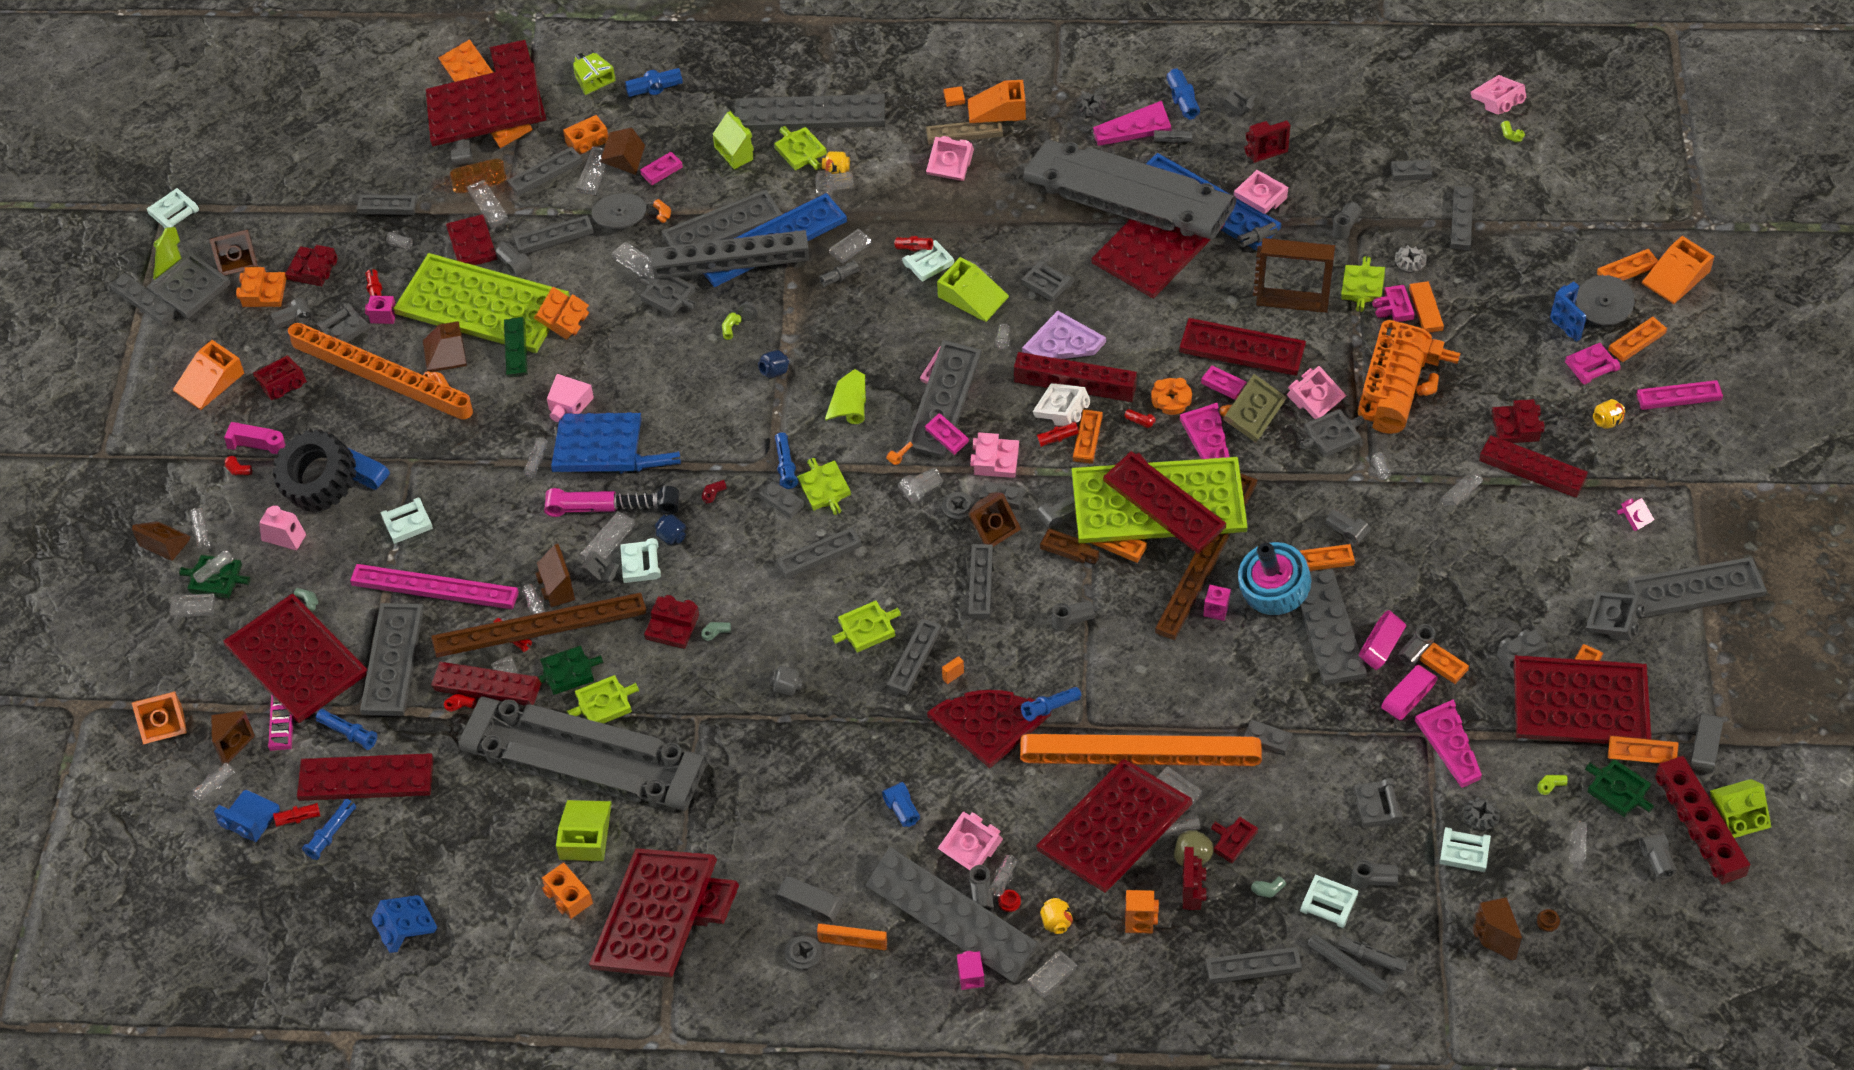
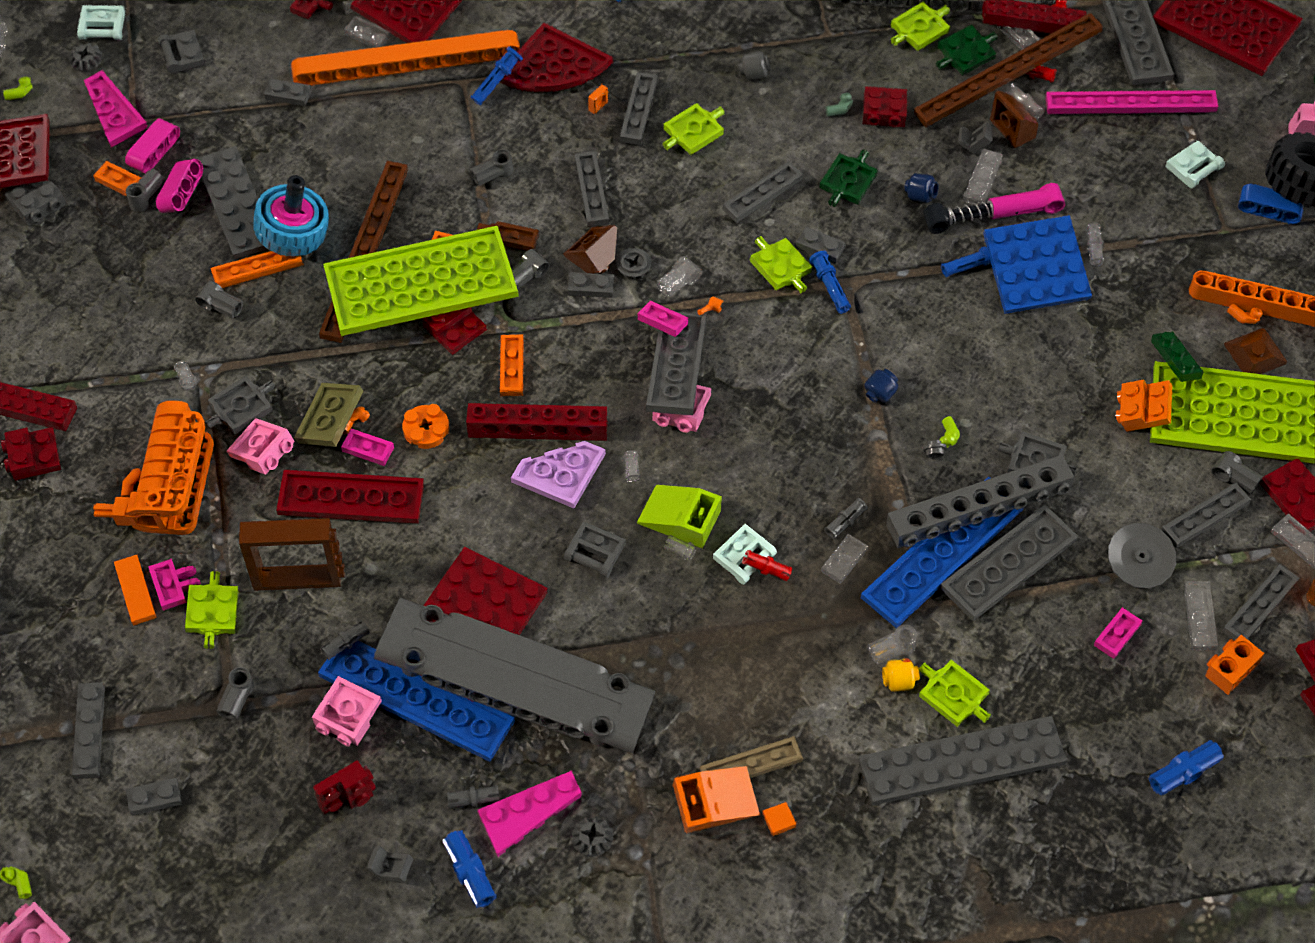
camera: 165 degrees right, 5 degrees up
sand green arm [294,588,318,611] -> none
bright pink torso [547,374,594,422] -> none
lime torso [573,53,616,95] -> none
reddish brown slope [600,127,645,175] -> none
clear plate [612,242,654,280] -> none
light aqua plate [620,538,661,583] -> none
orange arm [653,199,671,223] -> none
dark red arm [701,480,727,503] -> none
lime slope [713,111,754,169] -> none
lime panel [825,369,866,424] -> none
bright pink plate [926,136,974,181] -> none
bright pink plate [970,433,1019,478] -> none
white plate [1033,383,1090,426] -> none
red pin [1037,422,1080,447] -> none
dark red plate [1103,451,1227,554] -> none
red arm [1124,409,1156,428] -> none
dark pink wing [1180,403,1229,459] -> none
dark pink brick [1204,585,1231,621] -> none
light grey gear [1395,245,1427,272] -> none
clear plate [1440,475,1483,506] -> none
none -> dark green plate [819,149,878,207]

